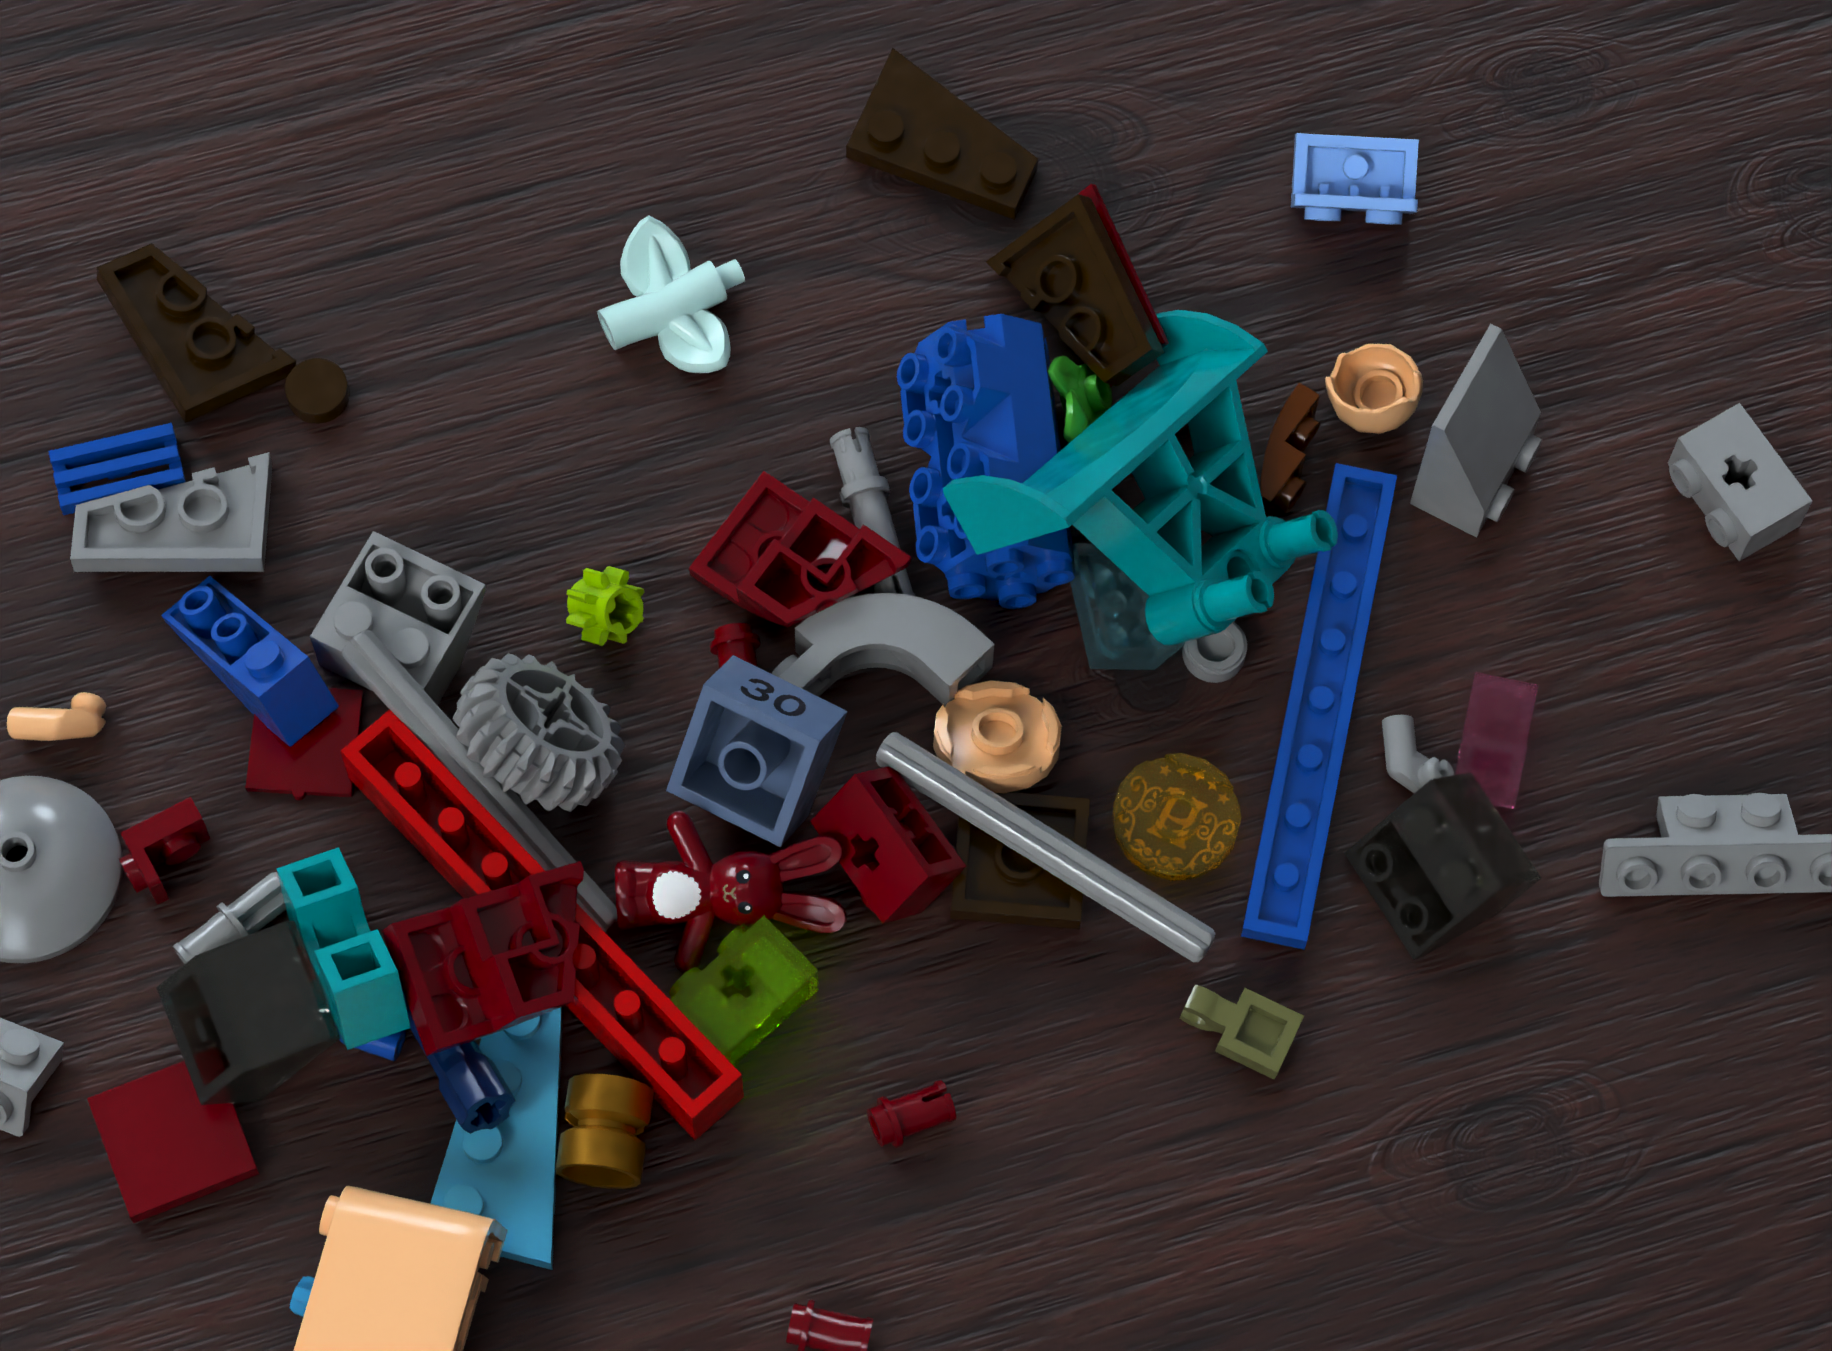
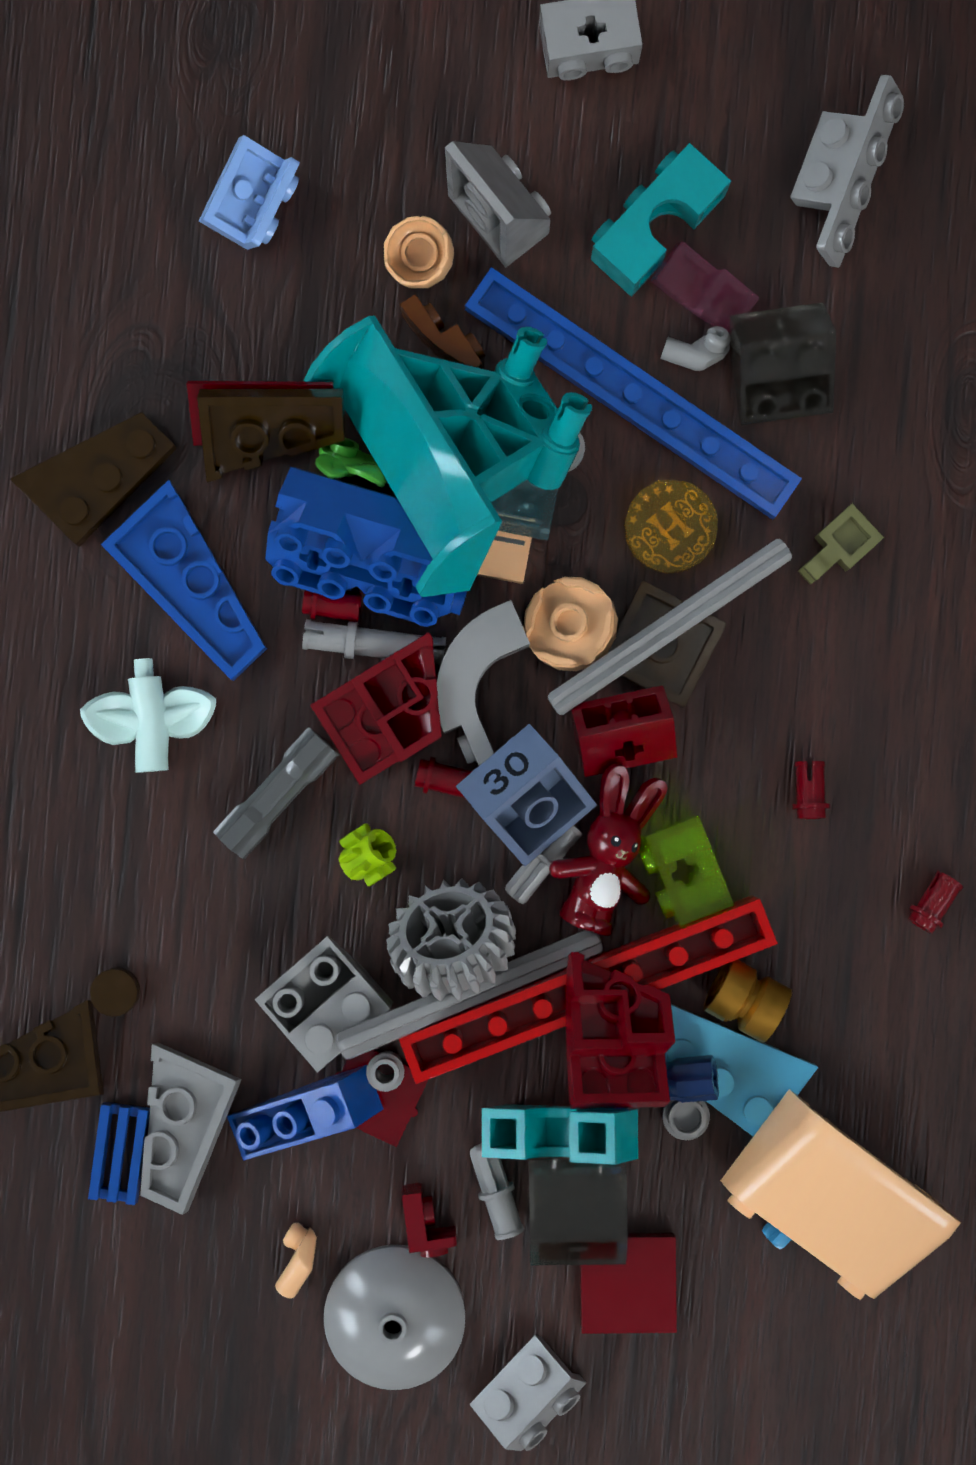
camera: 60 degrees left, 20 degrees up
none -> blue wing [101,480,267,681]
none -> dark grey axle [213,727,340,859]
none -> dark red pin [302,590,362,622]
none -> light grey pin [366,1051,405,1092]
none -> light nougat tile [477,530,532,584]
none -> light grey axle [505,825,583,904]
none -> teal arch [591,143,731,297]
none -> light grey plate [662,1100,710,1140]

